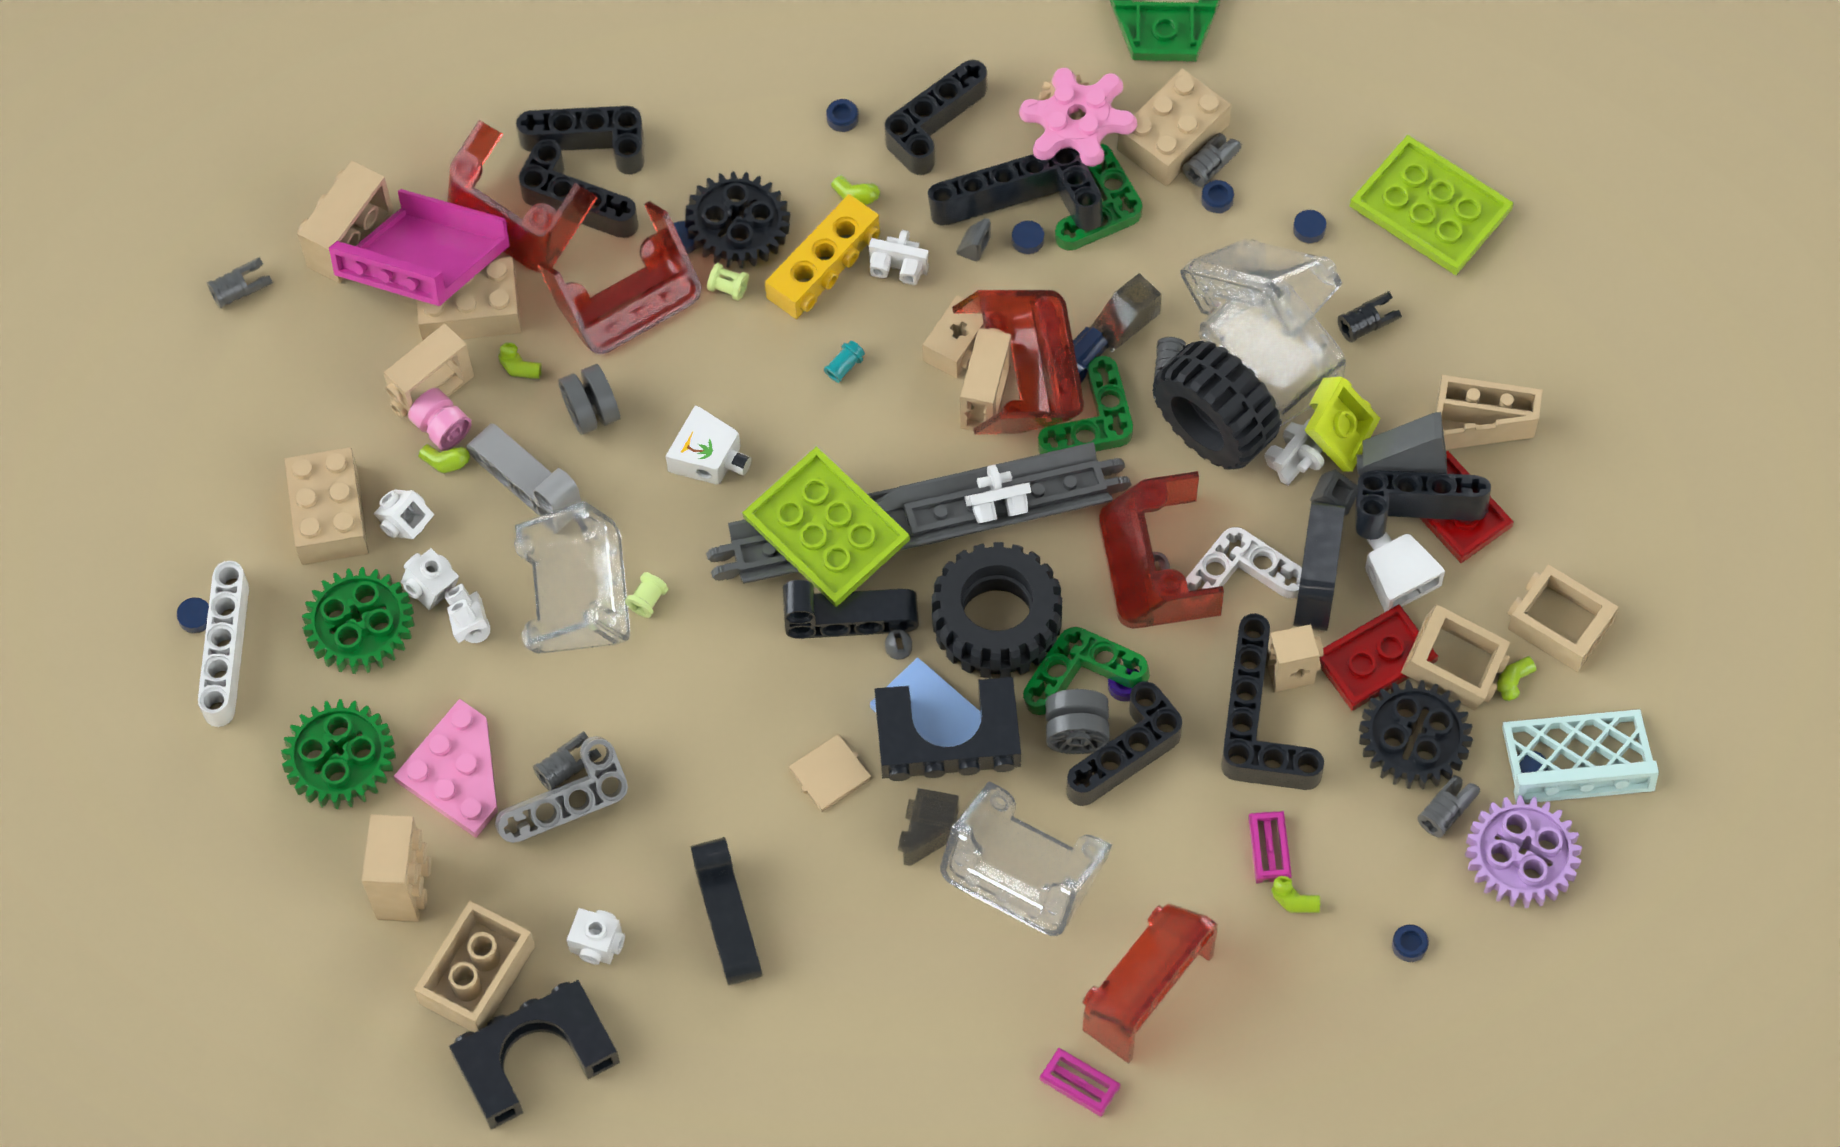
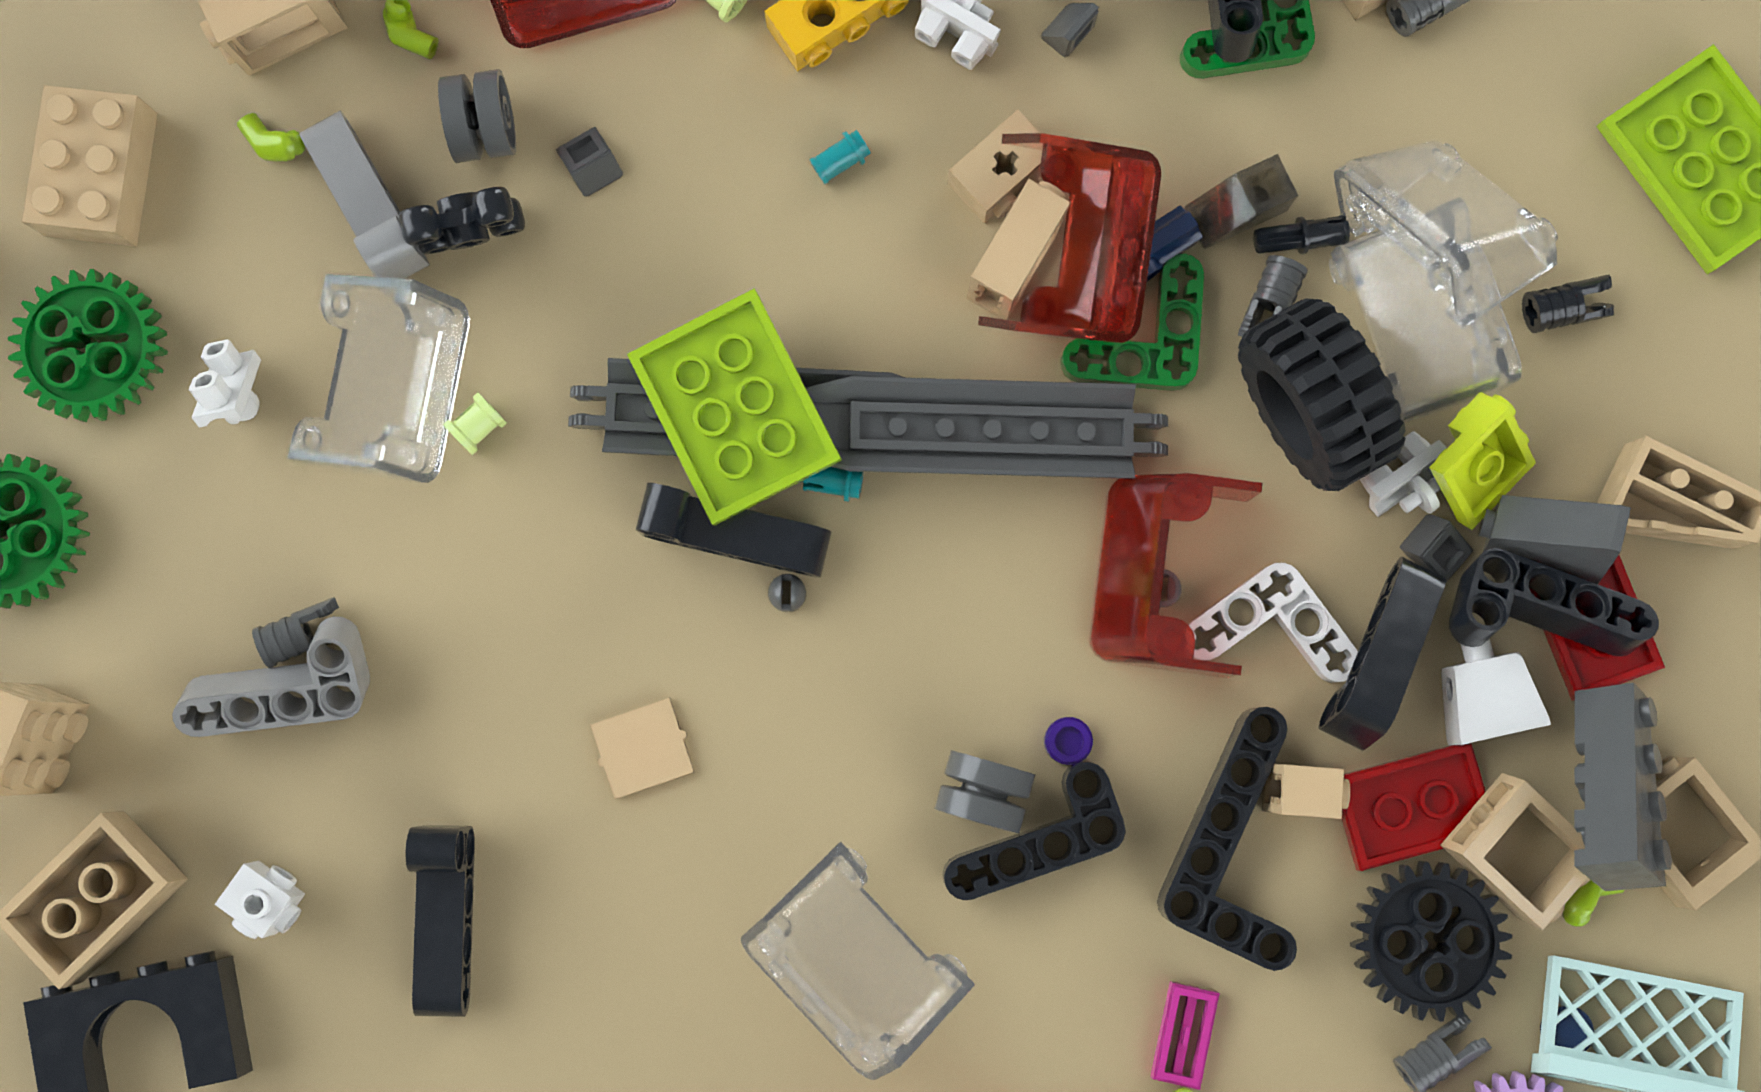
camera: 15 degrees right, 20 degrees up
white brick [374,490,435,539] -> none
bright pink plate [394,699,498,838] -> none
white brick [401,548,459,610] -> none
bright pink wheel [408,388,471,450] -> none
white torso [666,405,752,484] -> none
light blue tile [870,657,981,747] -> none
black arch [874,677,1021,781] -> none
clear smoke slope [898,788,959,866] -> none
black tyre [932,542,1063,679] -> none
white hips [965,464,1031,523] -> none
dark blue tile [1012,220,1044,254] -> none
green beam [1023,627,1150,715] -> none
dark blue tile [1201,180,1234,214] -> none
dark blue tile [1293,210,1326,243] -> none
none -> black gear [399,187,525,254]
none -> dark grey slope [556,127,623,197]
none -> teal pin [803,467,864,502]
none -> black axle [1253,215,1350,254]
none -> dark grey wedge [1574,682,1672,891]

